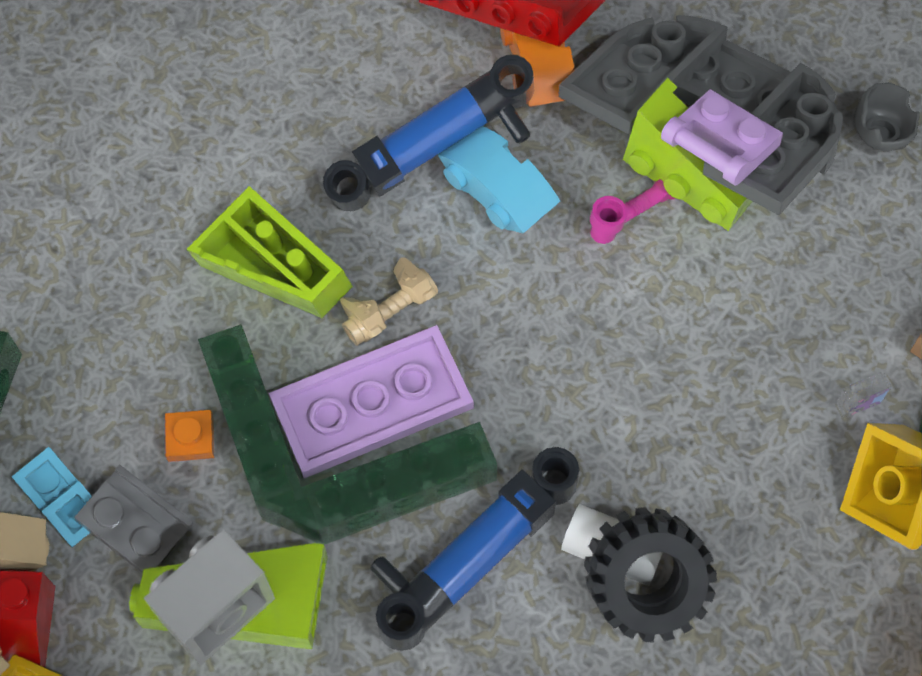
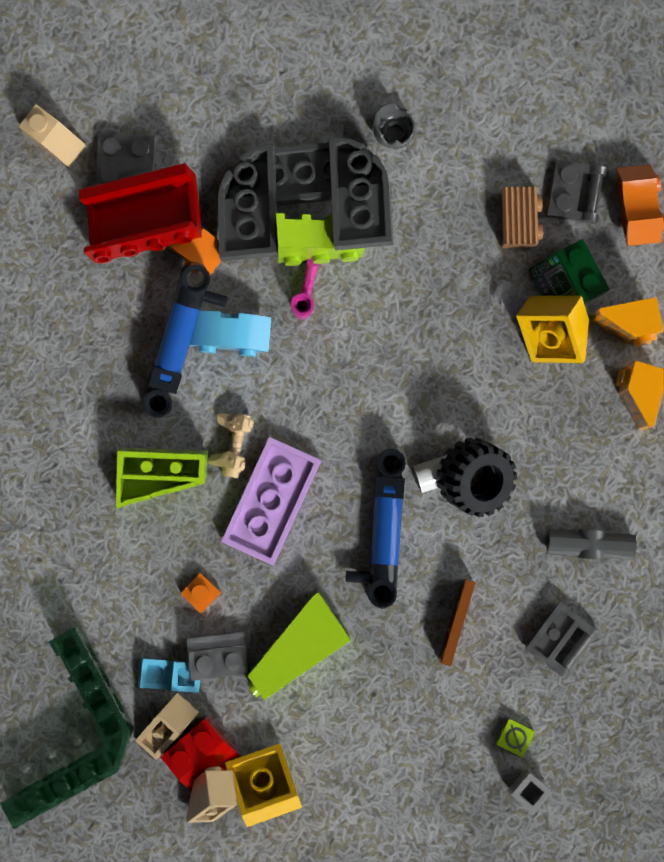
camera: 45 degrees left, 20 degrees up
light grey brick [144,529,275,666] -> none
clear green brick [198,324,497,545] -> none
lavender plate [661,89,783,186] -> none

